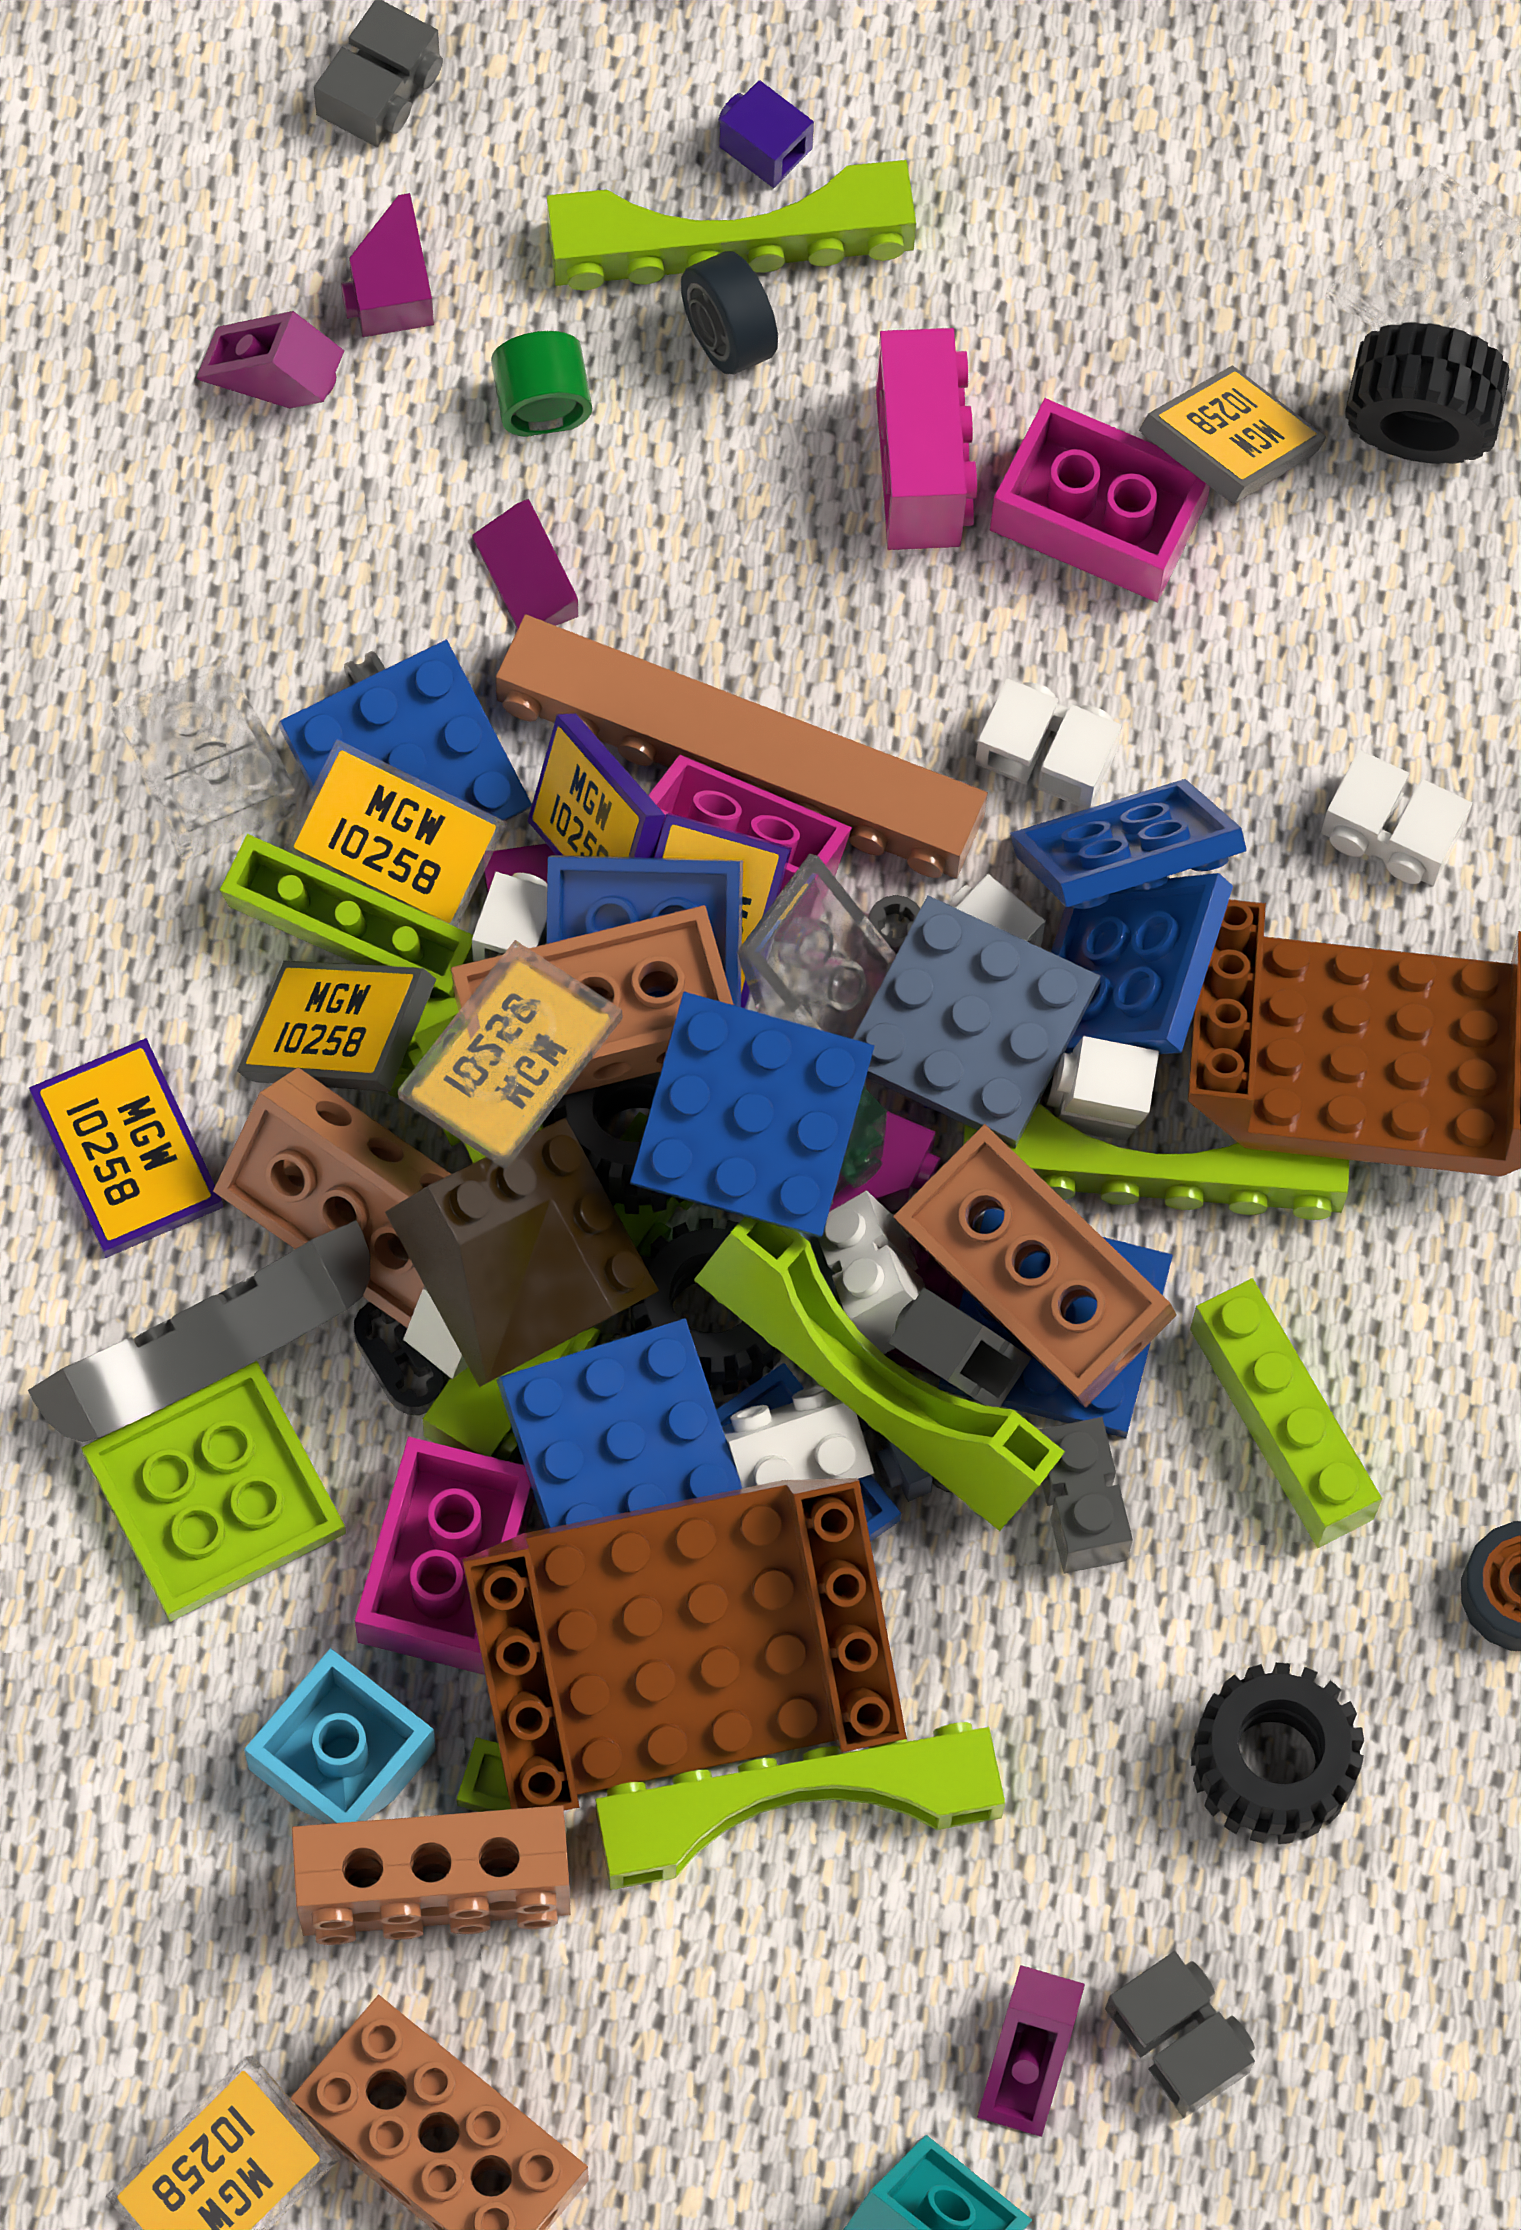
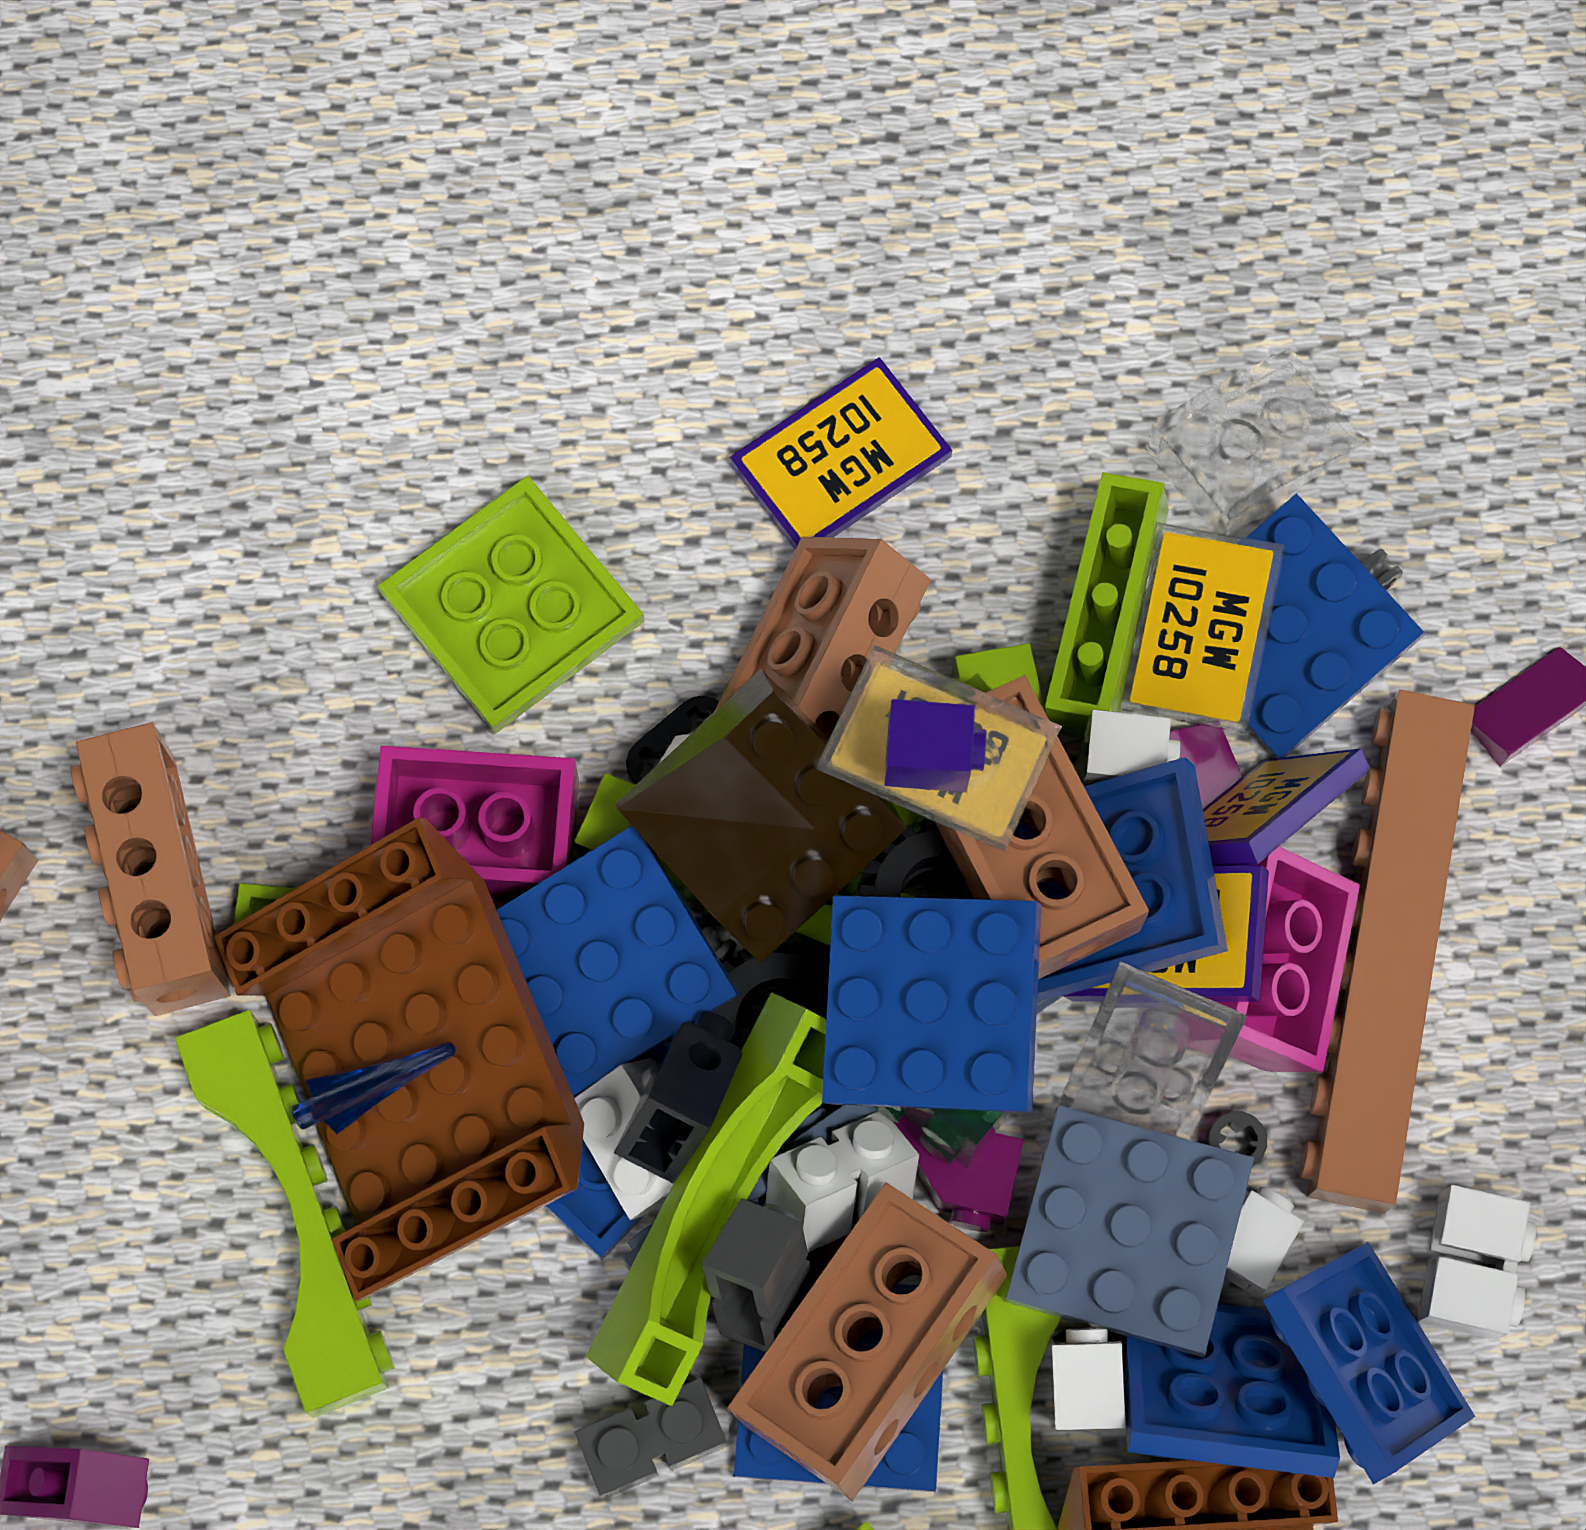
camera: 80 degrees right, 5 degrees up
dark grey brick [28,1220,370,1442] -> none
tile [237,961,436,1092] -> none
medium azure slope [244,1648,436,1824] -> none
none -> clear blue piece [292,1042,457,1135]
none -> black torso [614,1012,743,1184]
none -> dark purple brick [884,699,987,792]

